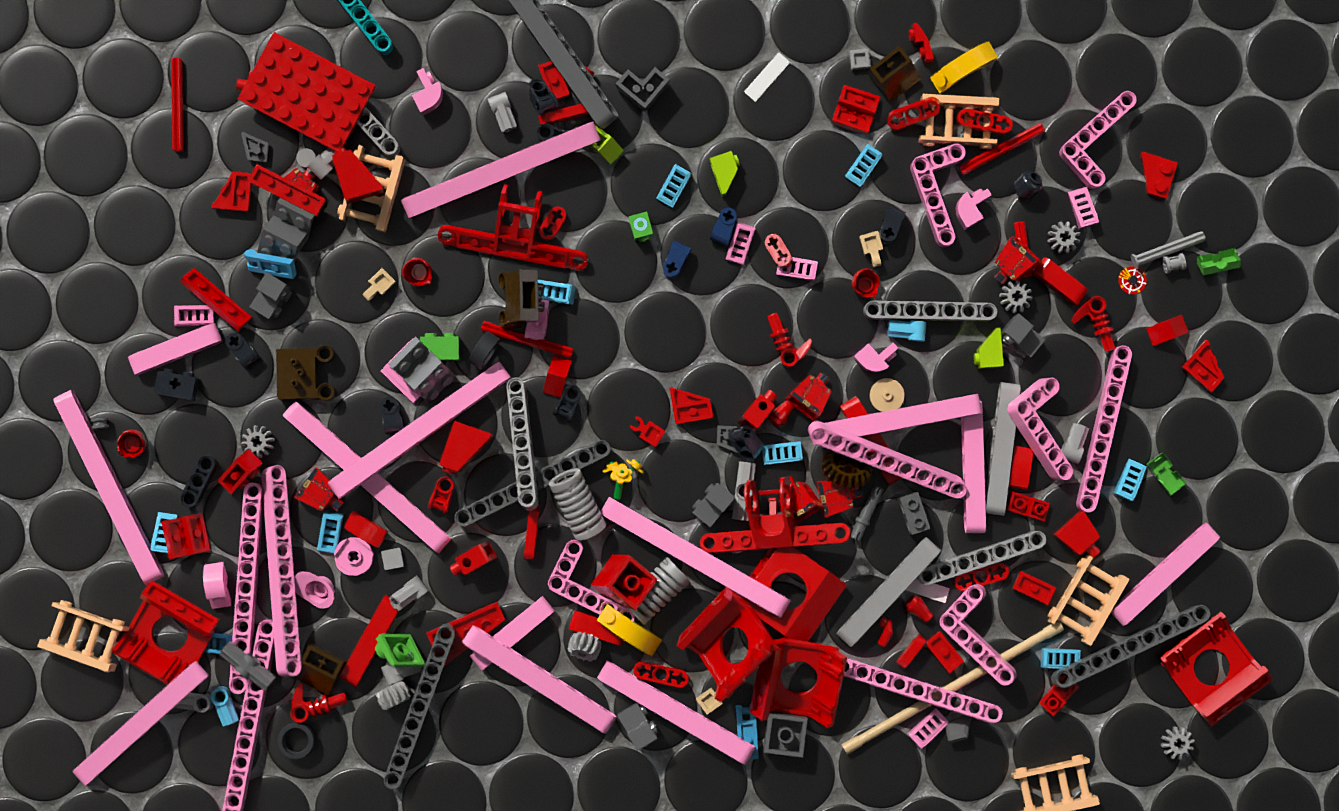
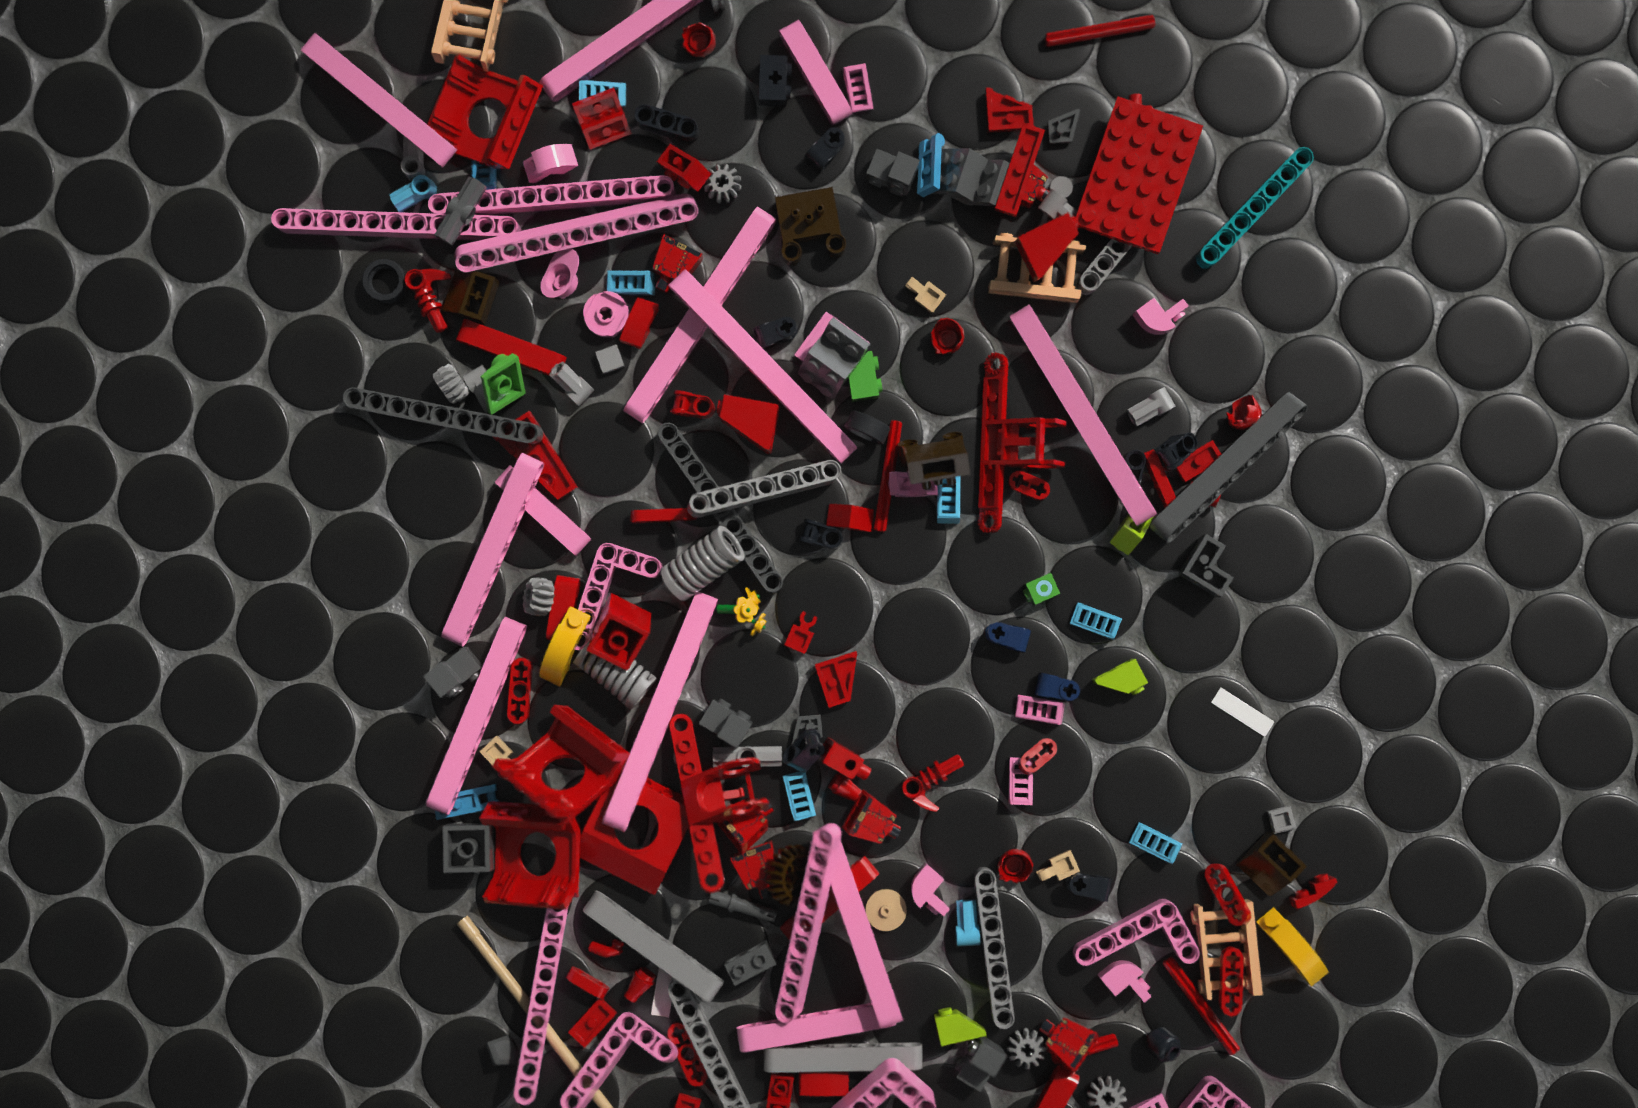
camera: 90 degrees right, 0 degrees up
red plate [180,268,252,331] -> none
red torso [450,541,497,576] -> none
red slope [831,85,880,135] -> none
bright pink slope [907,708,949,749] -> none
none -> red hair [1226,395,1262,430]

